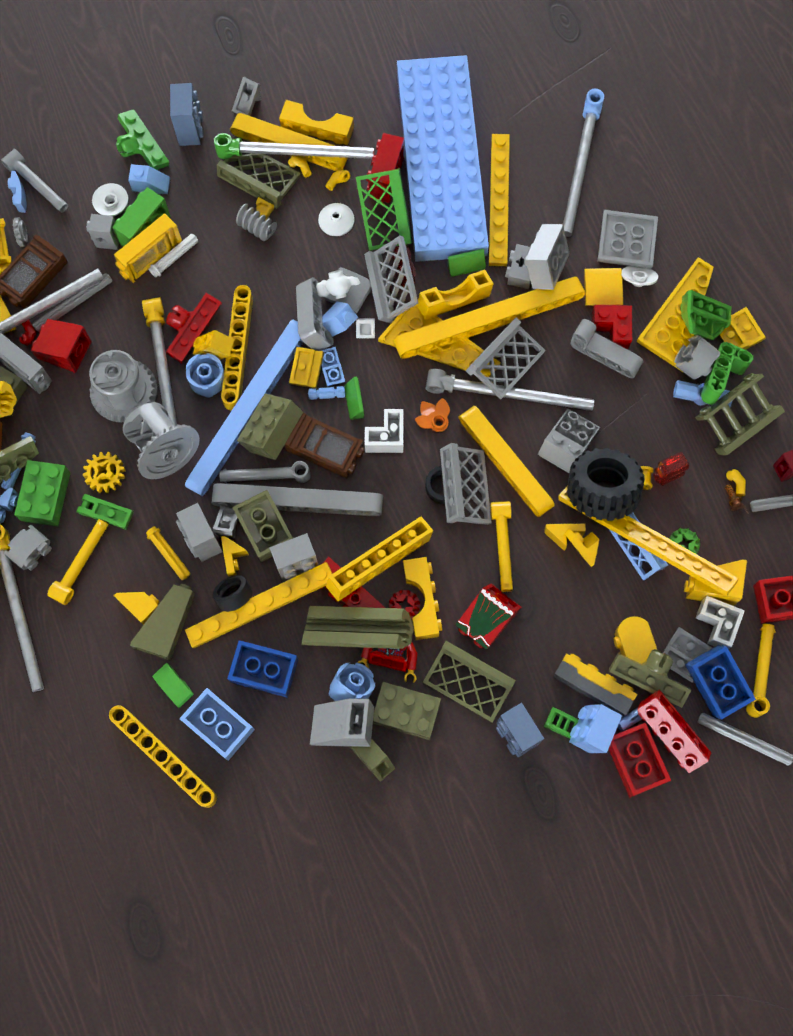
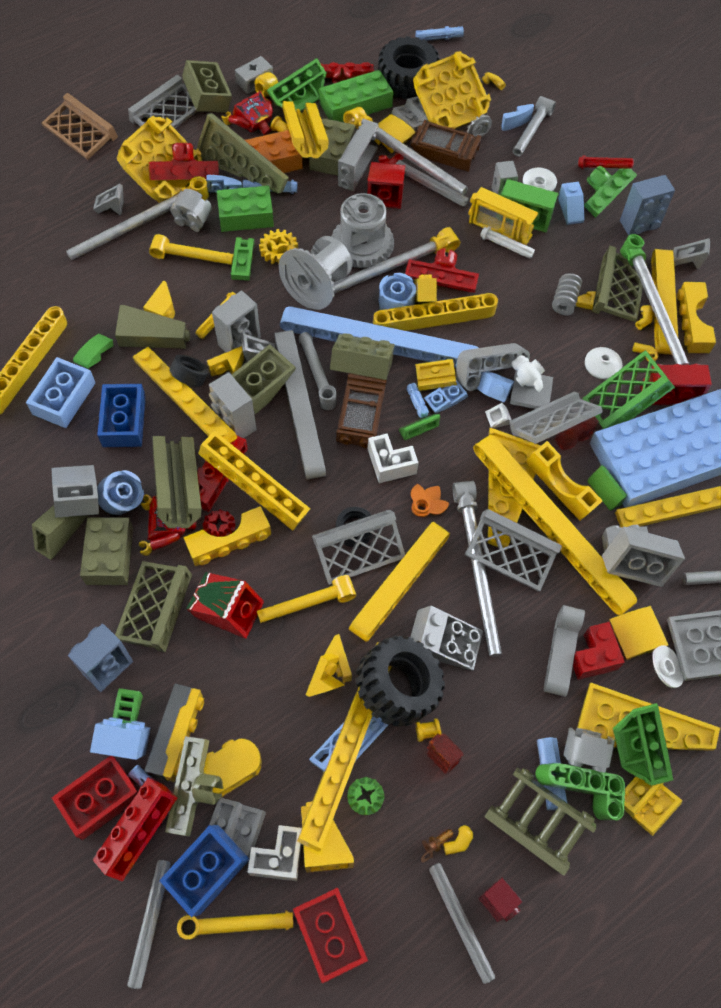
camera: 70 degrees right, 10 degrees down
none -> red axle [578,155,634,169]

